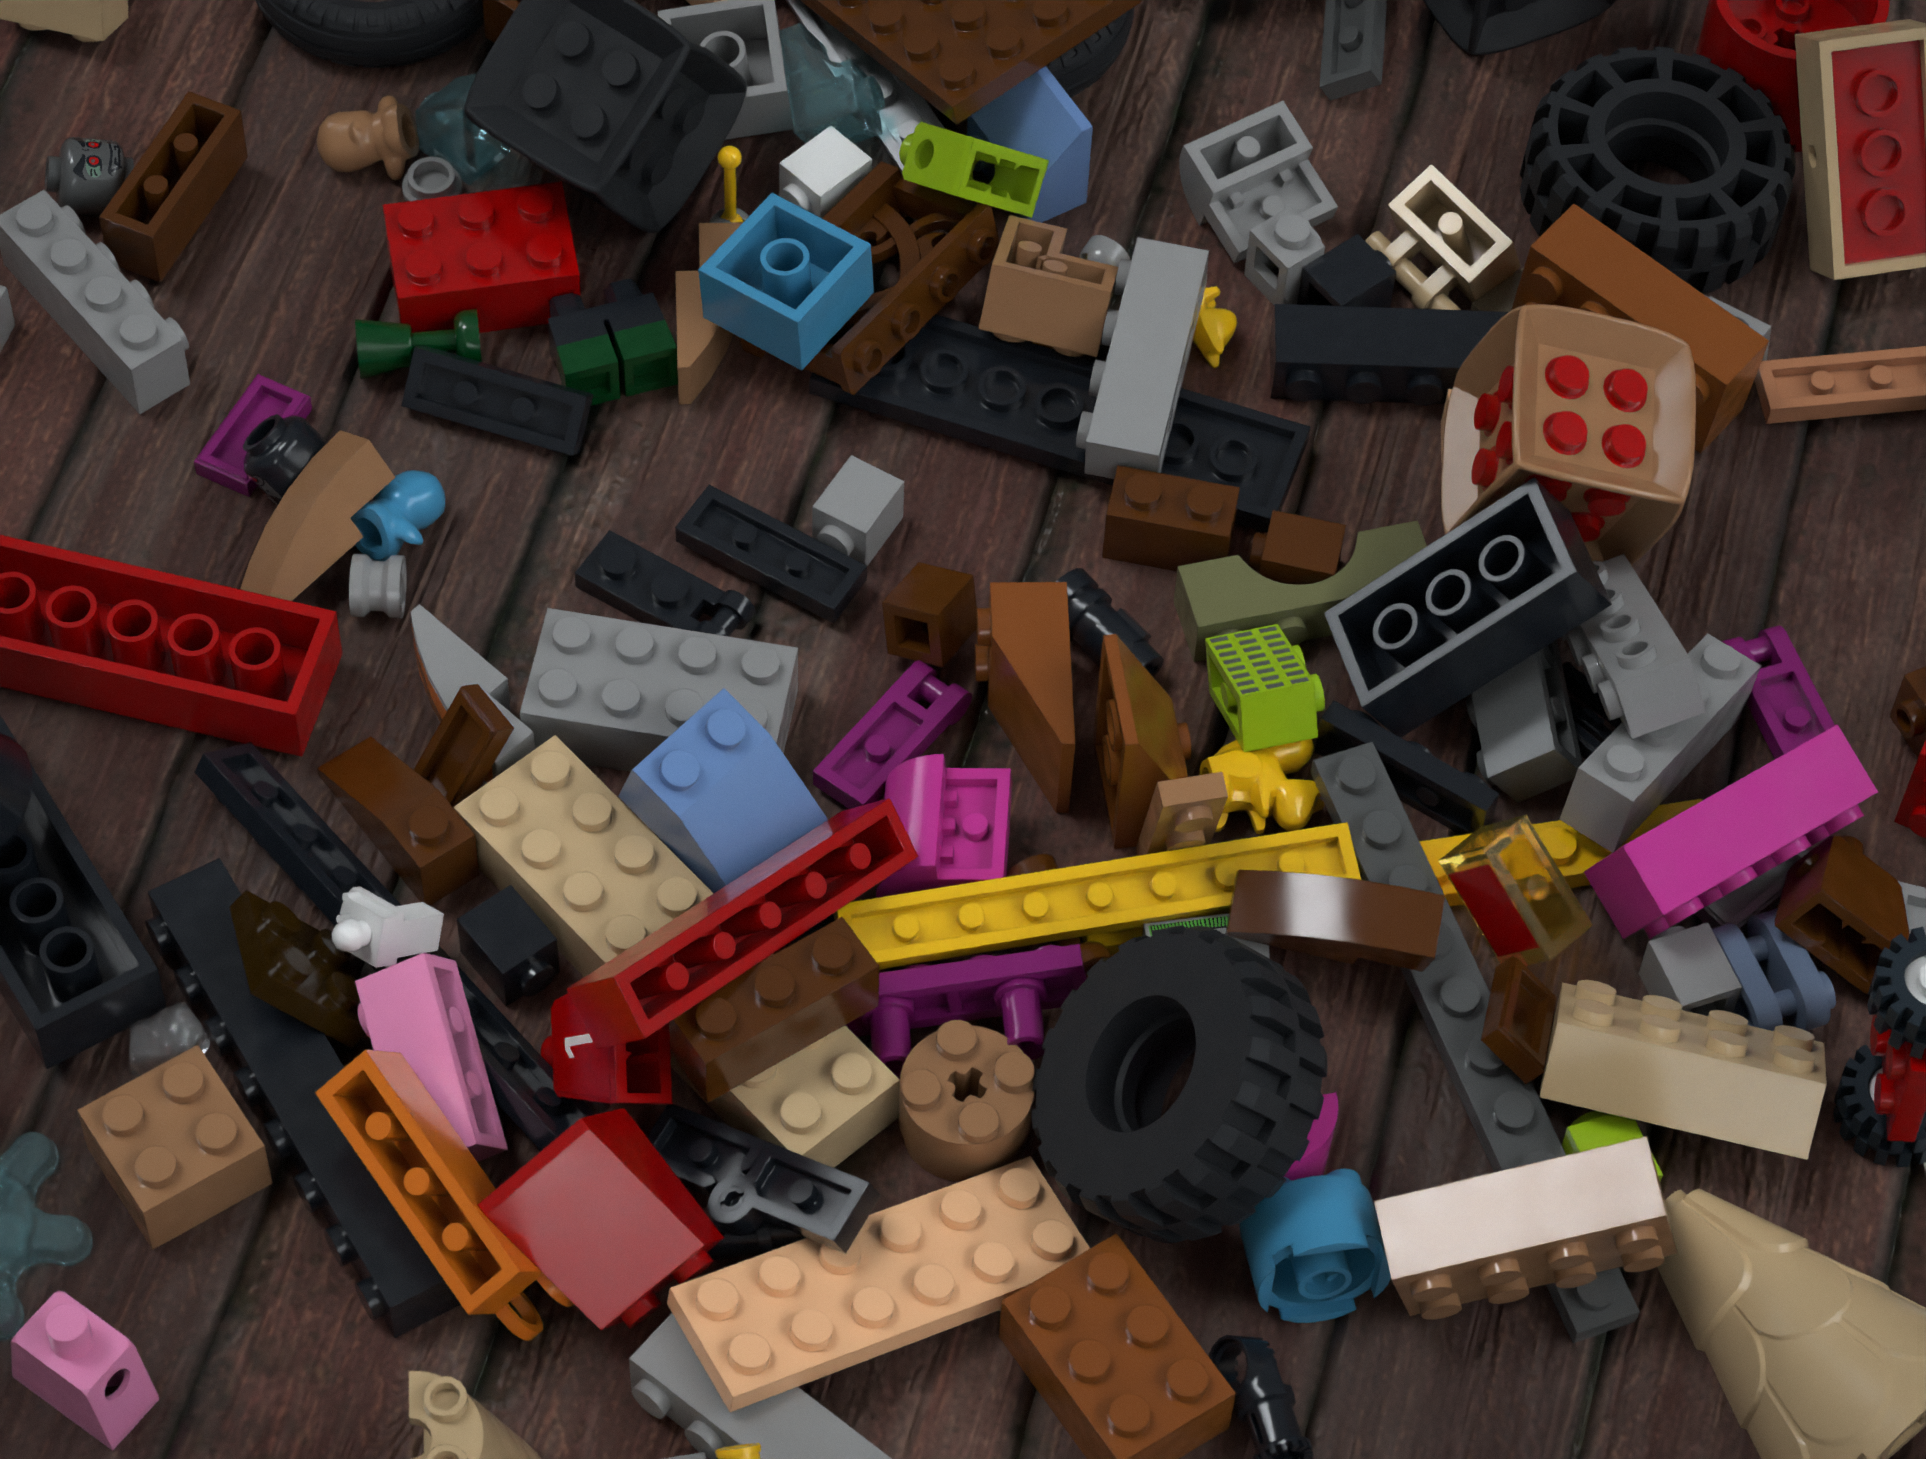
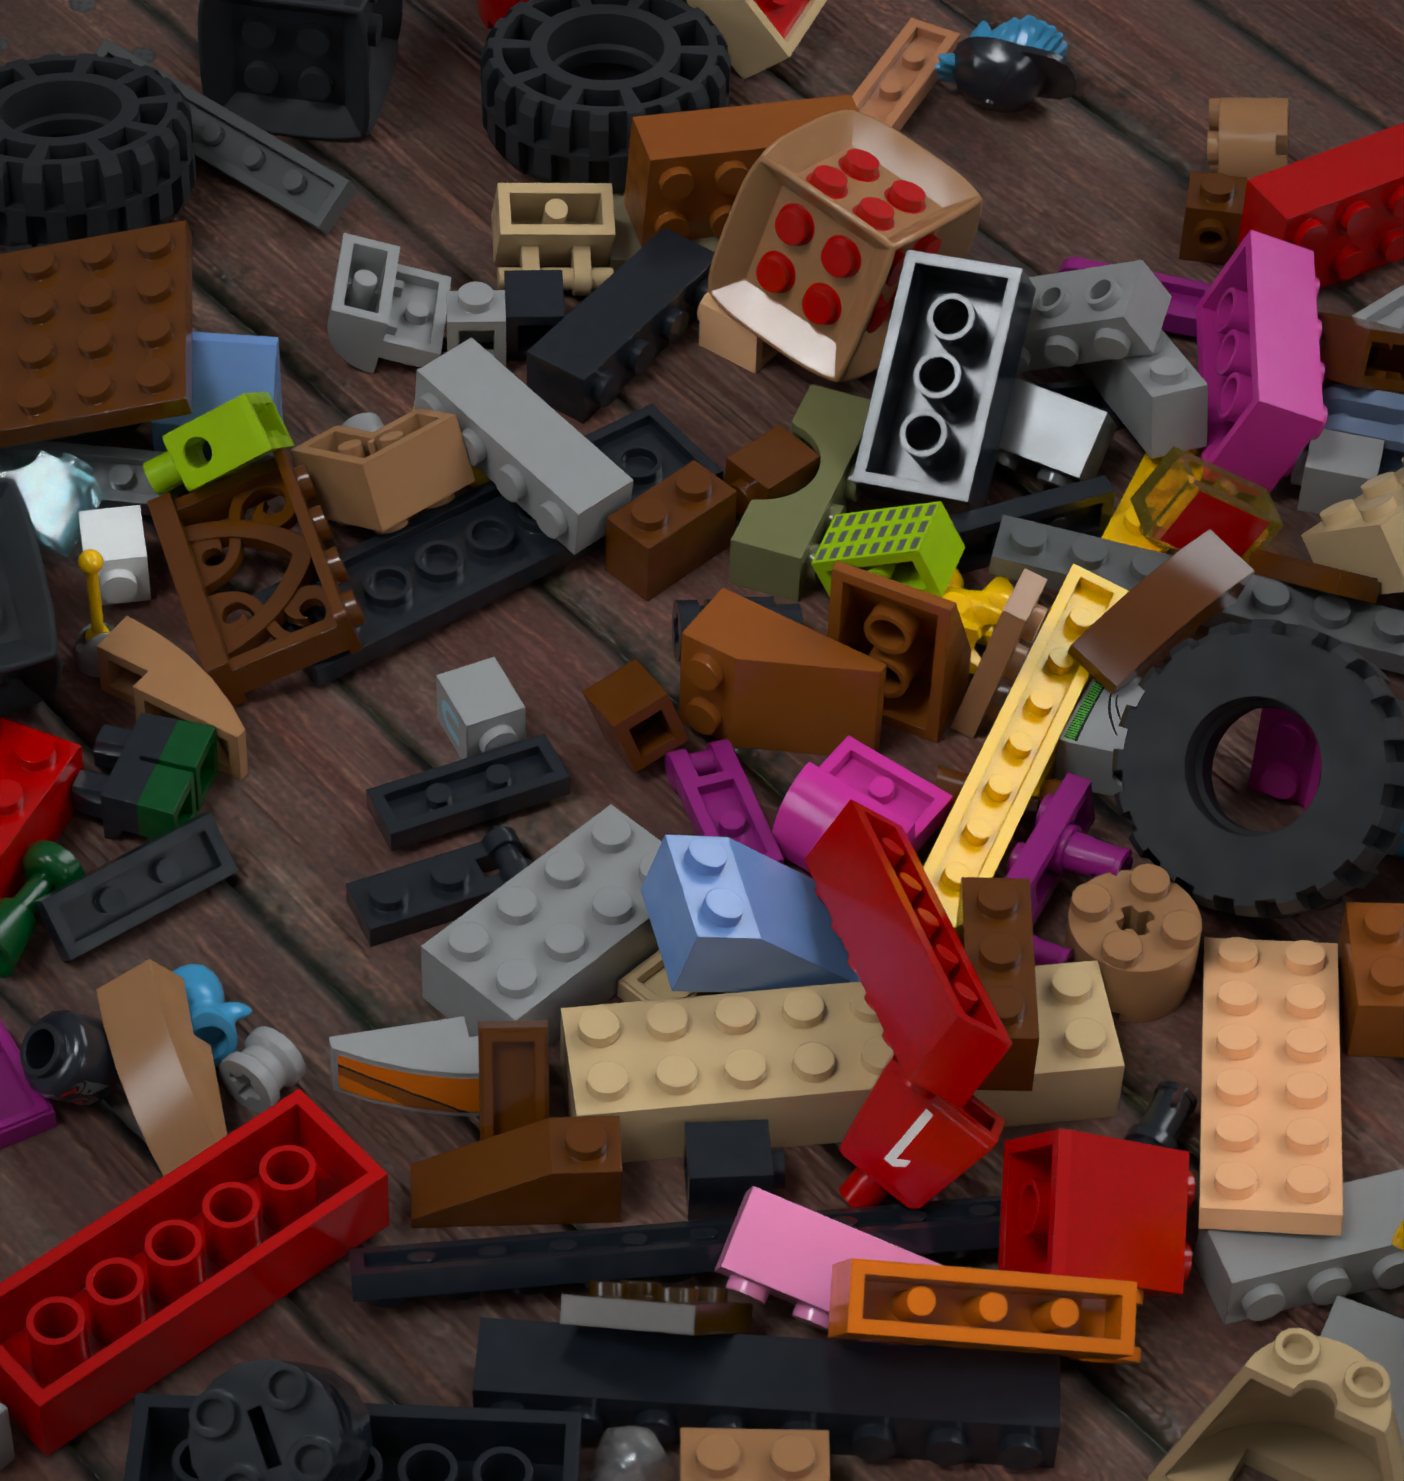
camera: 55 degrees left, 10 degrees down
white piece [332,886,444,968] -> none
black hinge [647,1103,881,1254] -> none
dark azure brick [698,193,874,371] -> none

